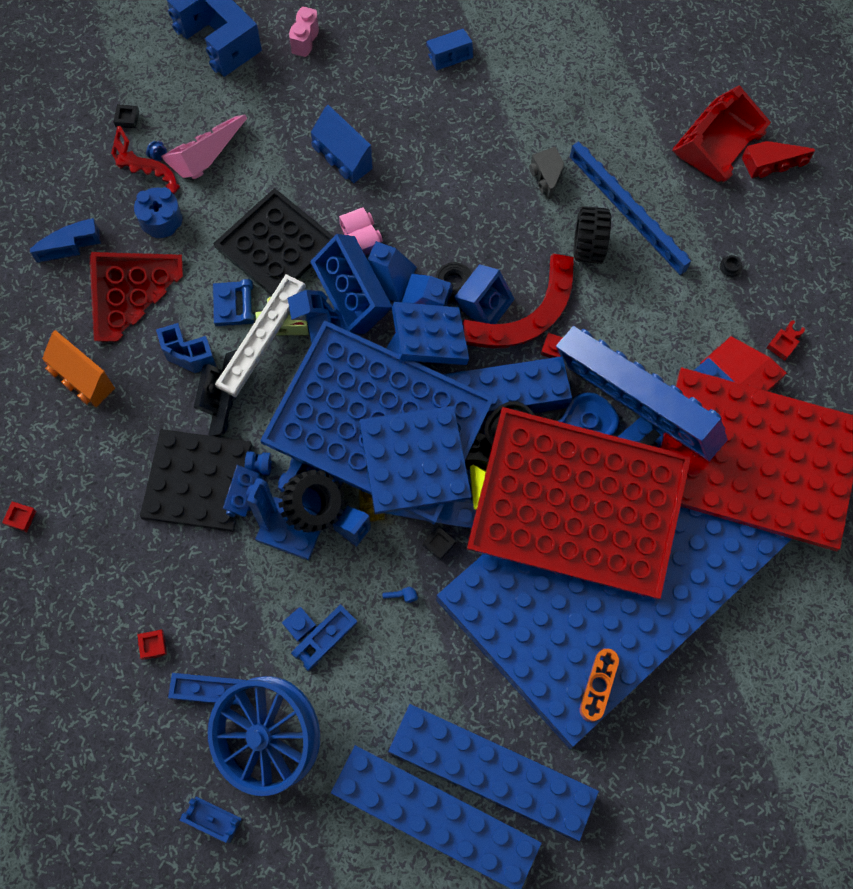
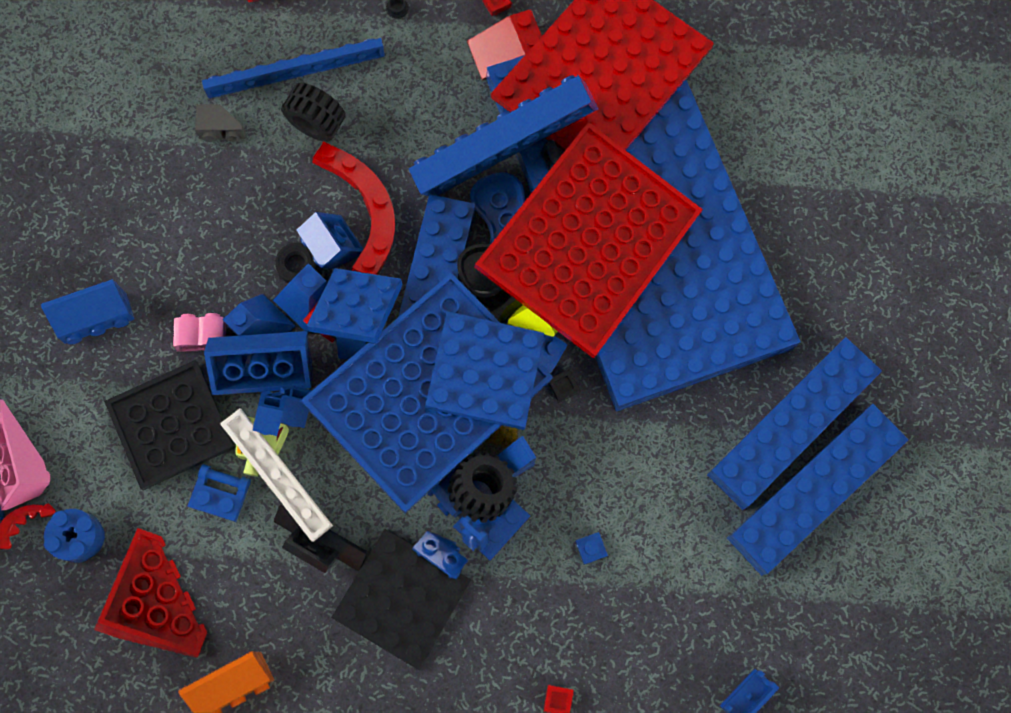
camera: 70 degrees left, 5 degrees up
blue slope [30,218,101,262] -> none
blue brick [156,323,217,373] -> none
blue plate [168,673,247,706] -> none
blue wheel [208,676,320,796] -> none
blue wheel [245,451,272,476] -> none
blue plate [291,604,358,671] -> none
blue hand [383,587,418,603] -> none
blue hinge [426,28,473,71] -> none
red plate [541,333,563,358] -> none
orange beam [580,649,619,722] -> none

